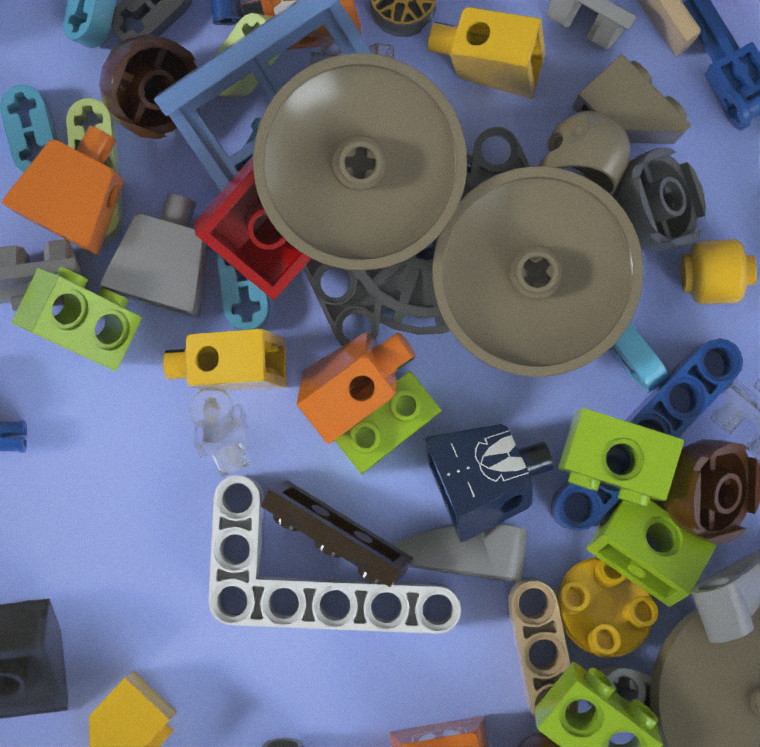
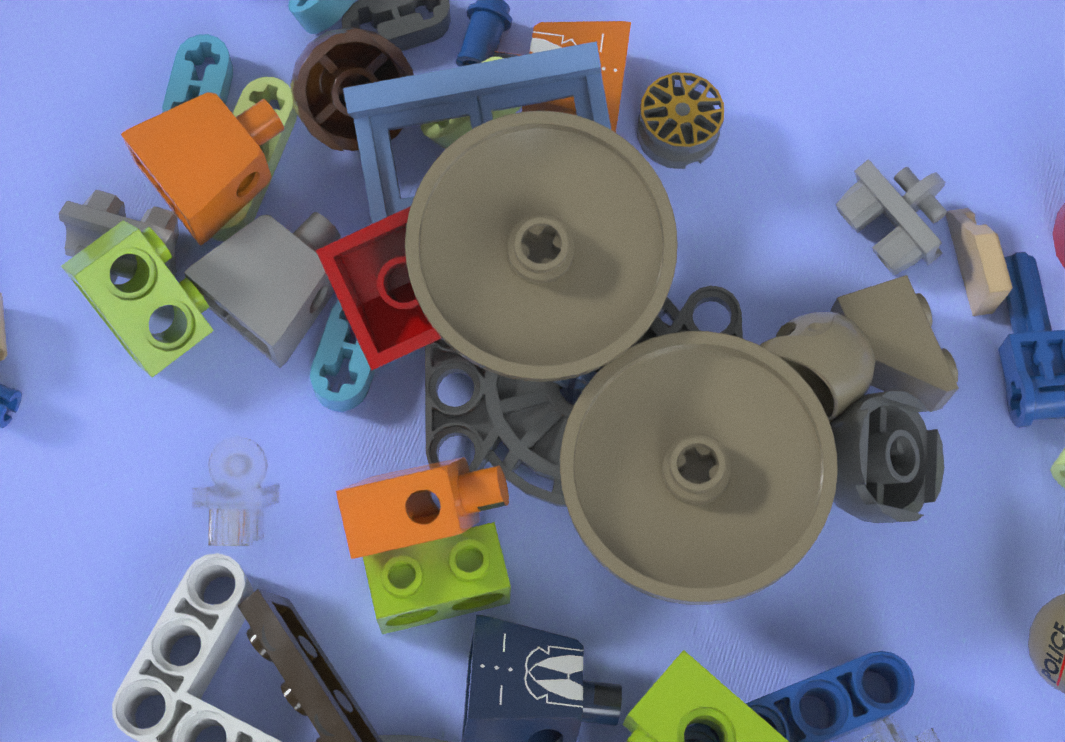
camera: 20 degrees right, 15 degrees down
yellow torso [163,329,287,390] -> none
yellow torso [428,7,546,99] -> none
medium azure beam [609,323,669,393] -> none
yellow head [681,239,757,305] -> none

